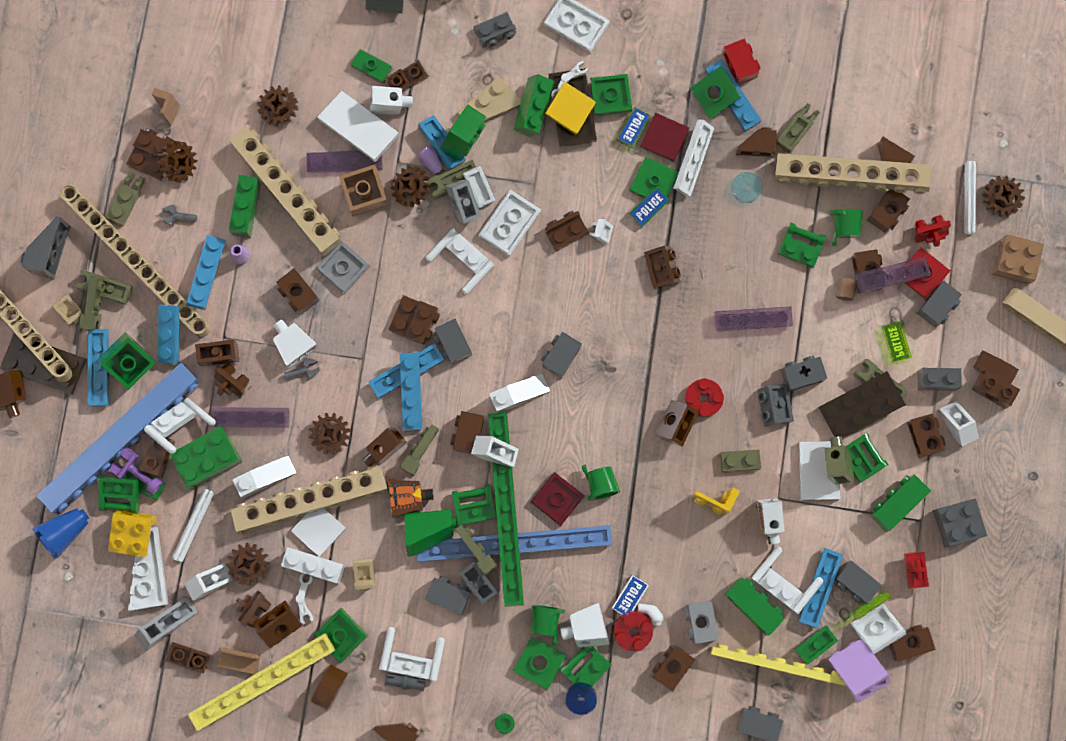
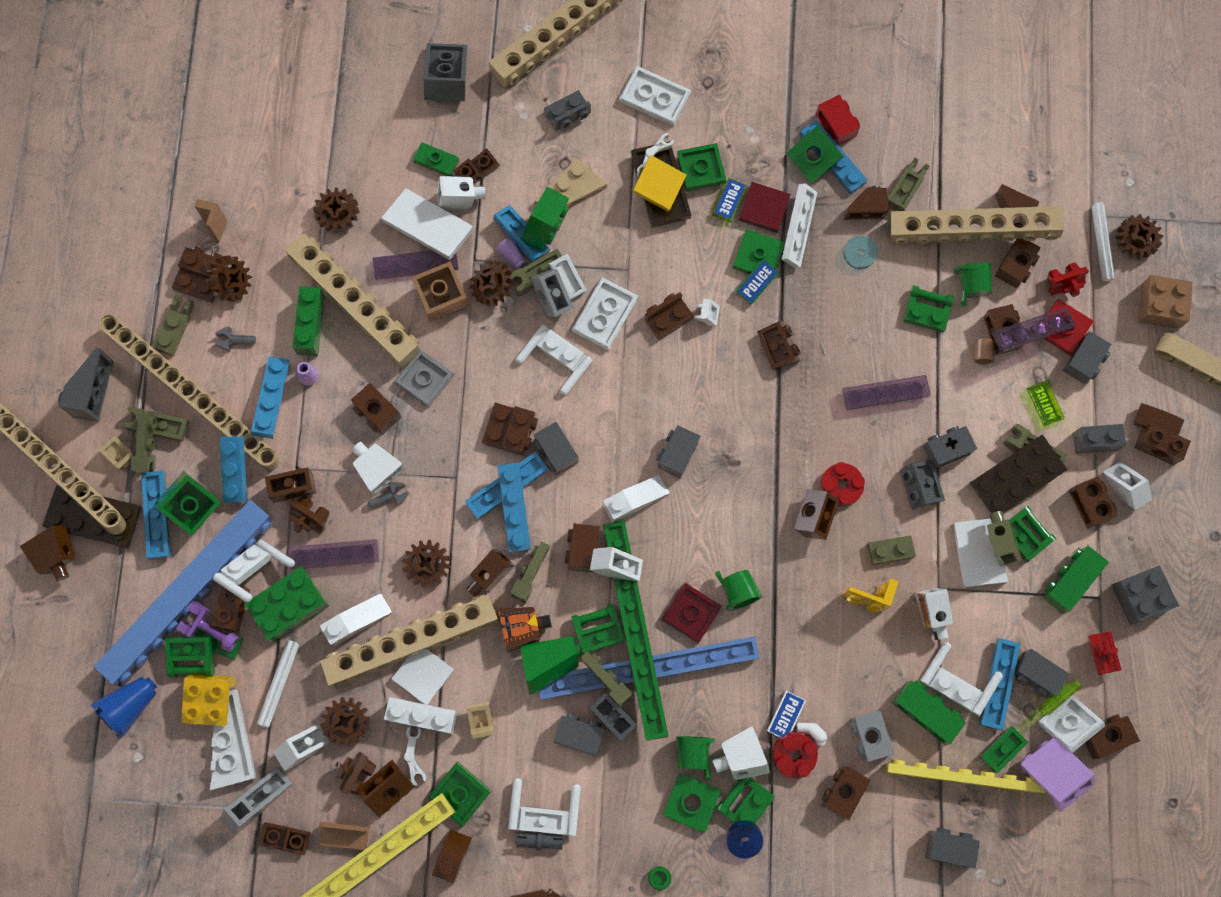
camera: 10 degrees left, 5 degrees down
green brick [513,74,554,137] -> none

